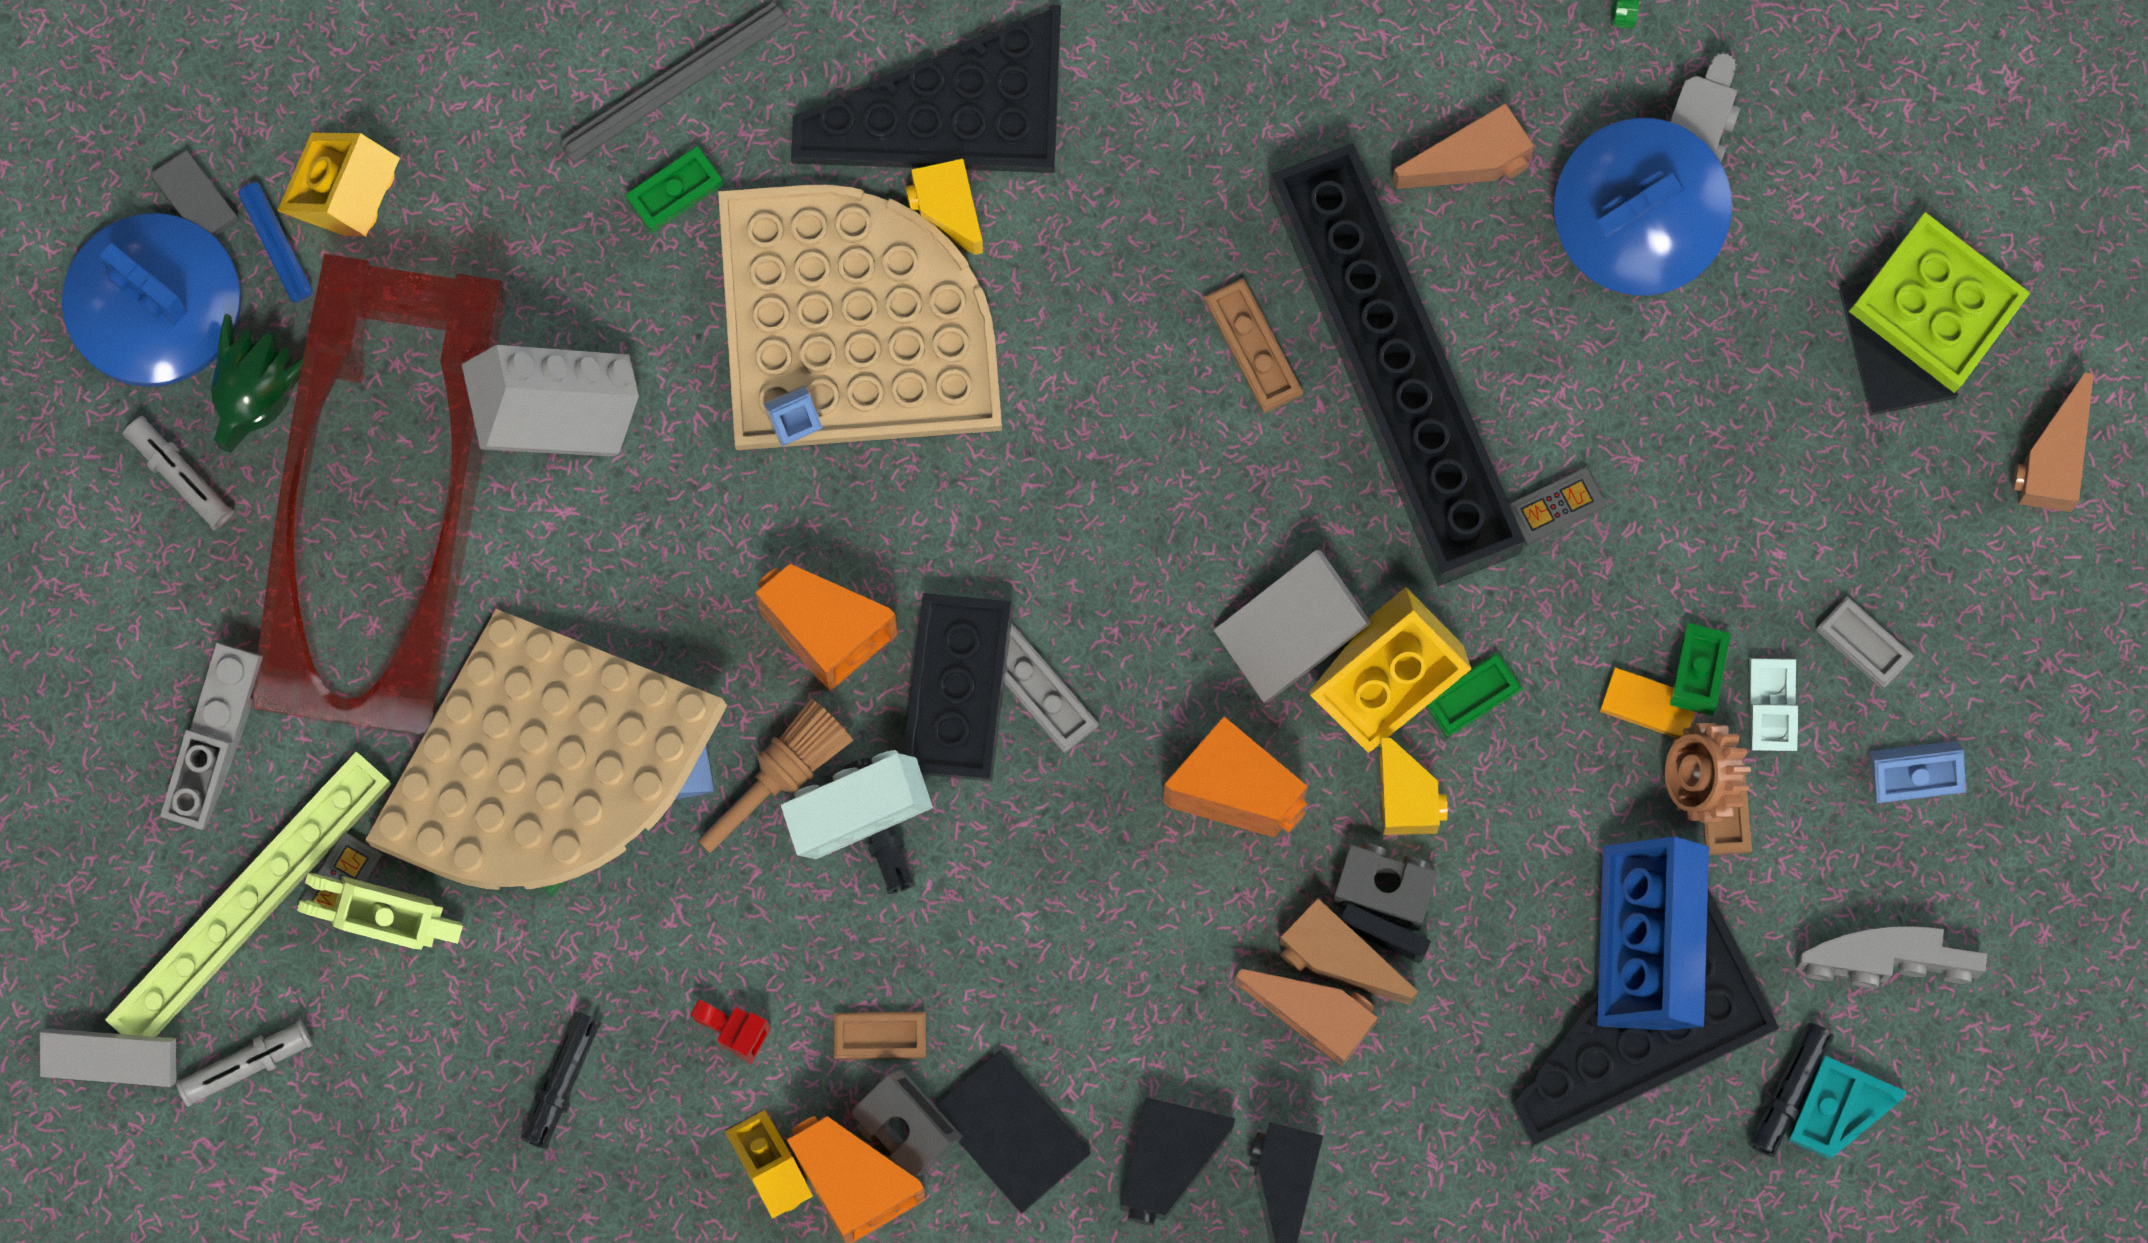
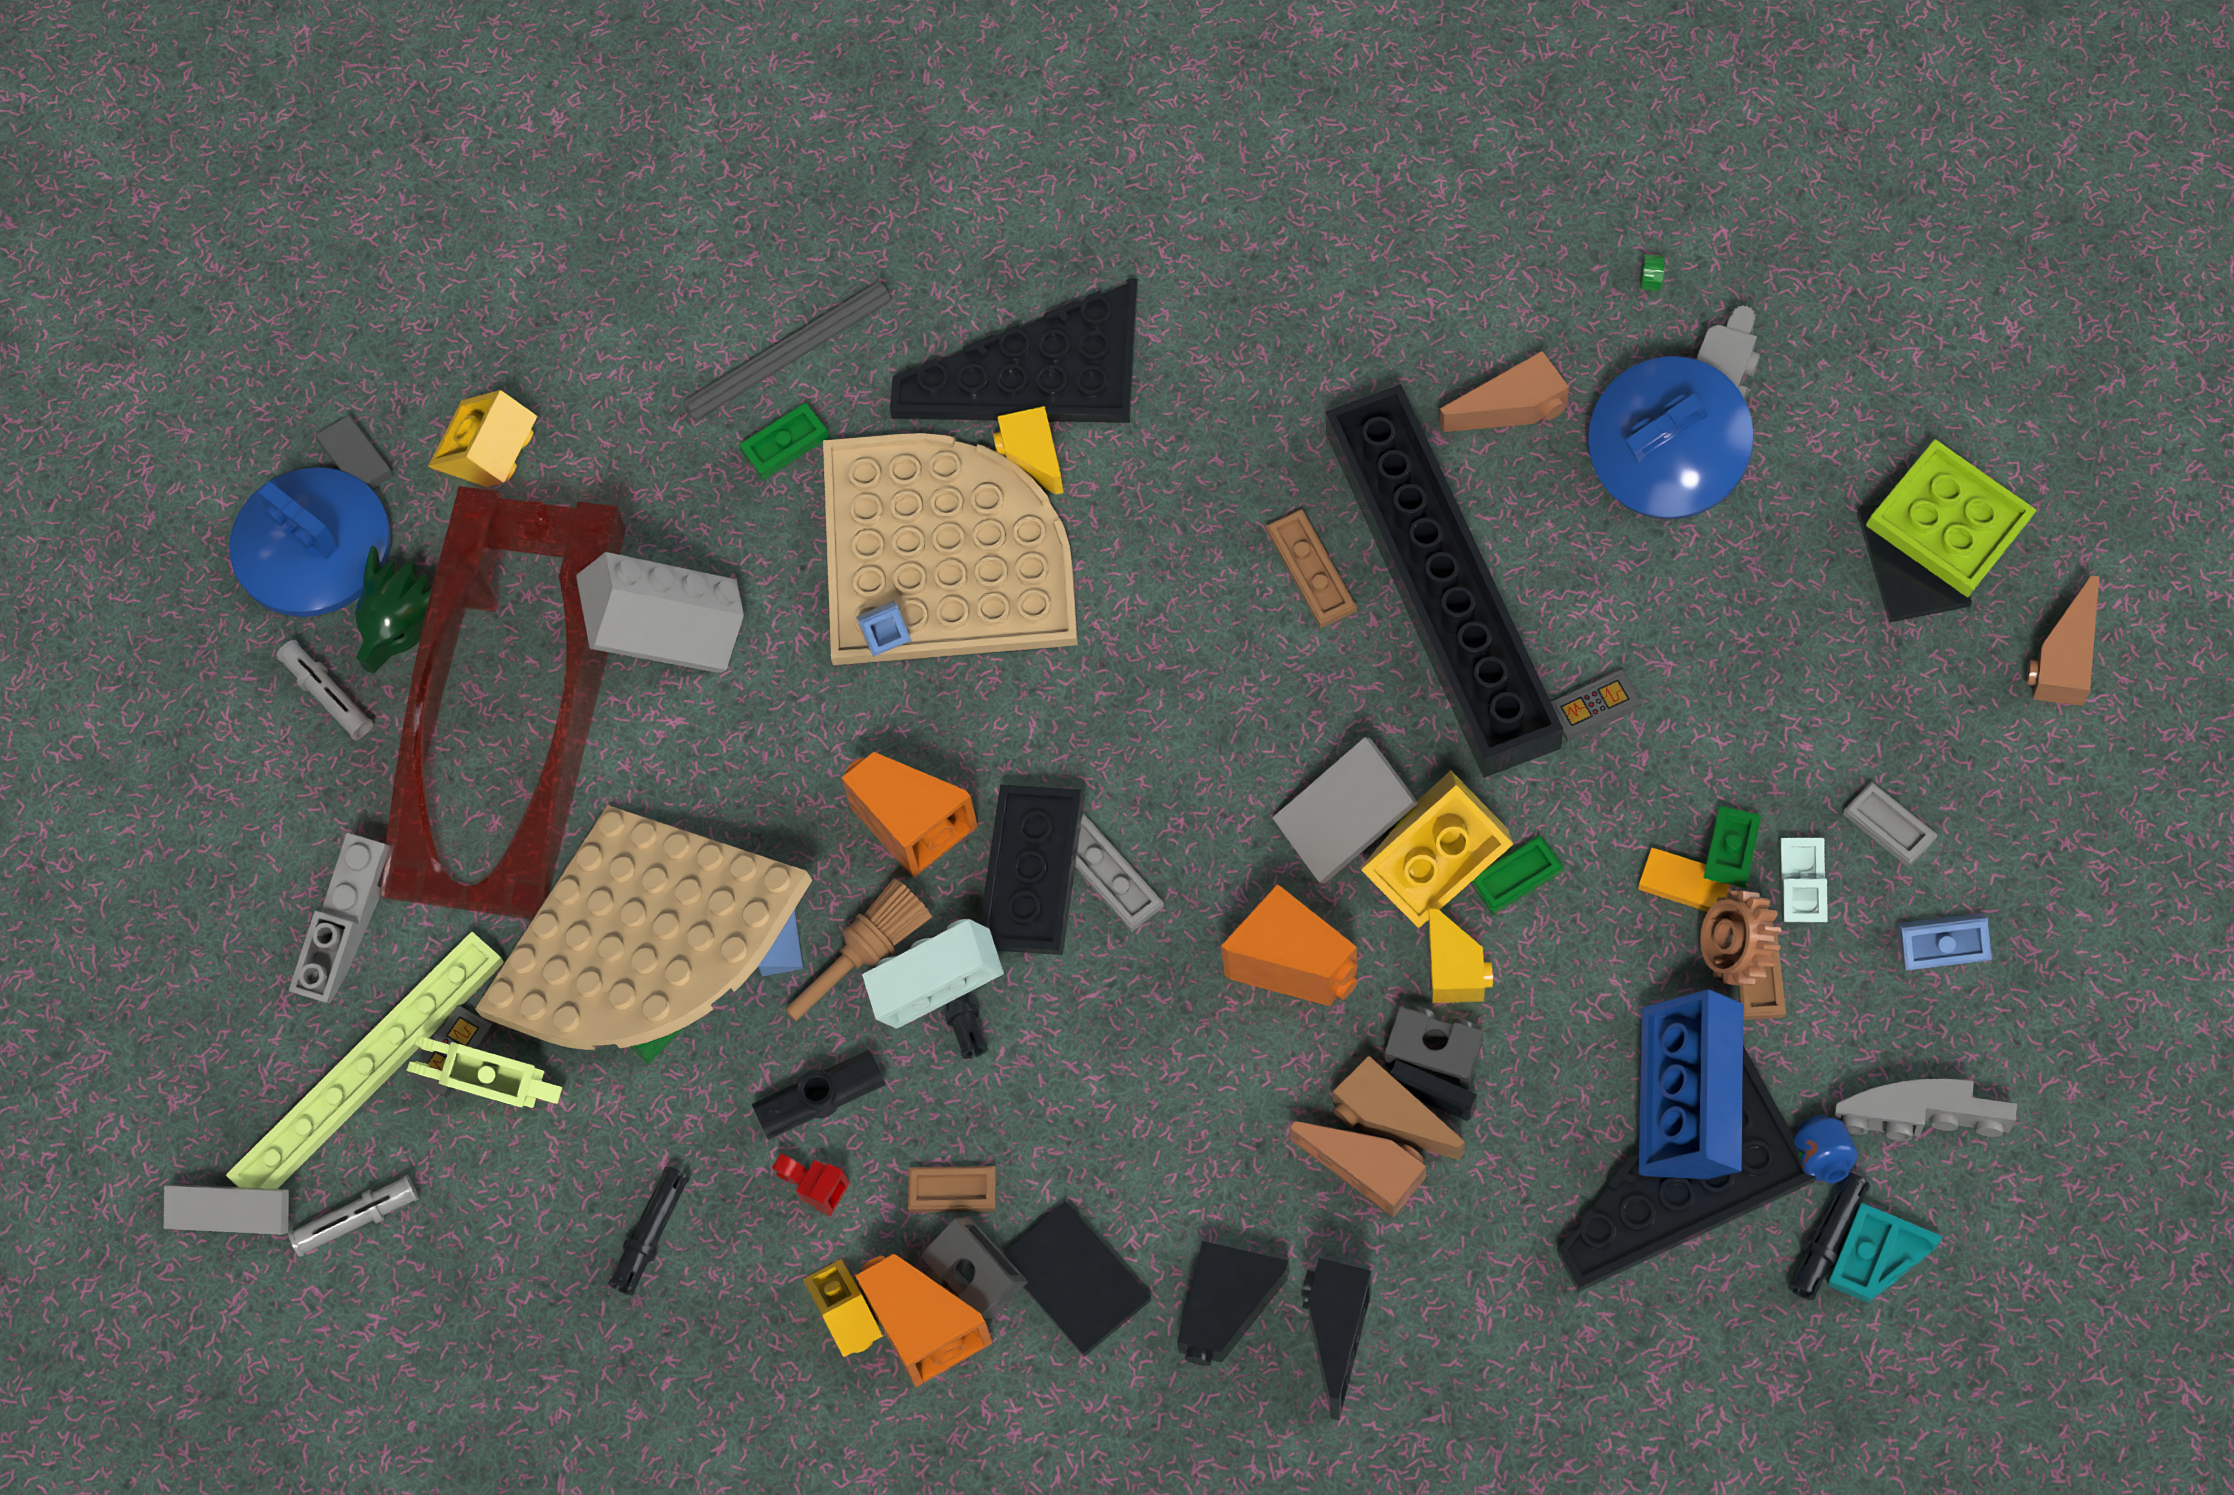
camera: 10 degrees right, 10 degrees down
blue axle [238,182,313,303] -> none
none -> black piece [752,1050,885,1140]
none -> blue head [1794,1115,1858,1183]

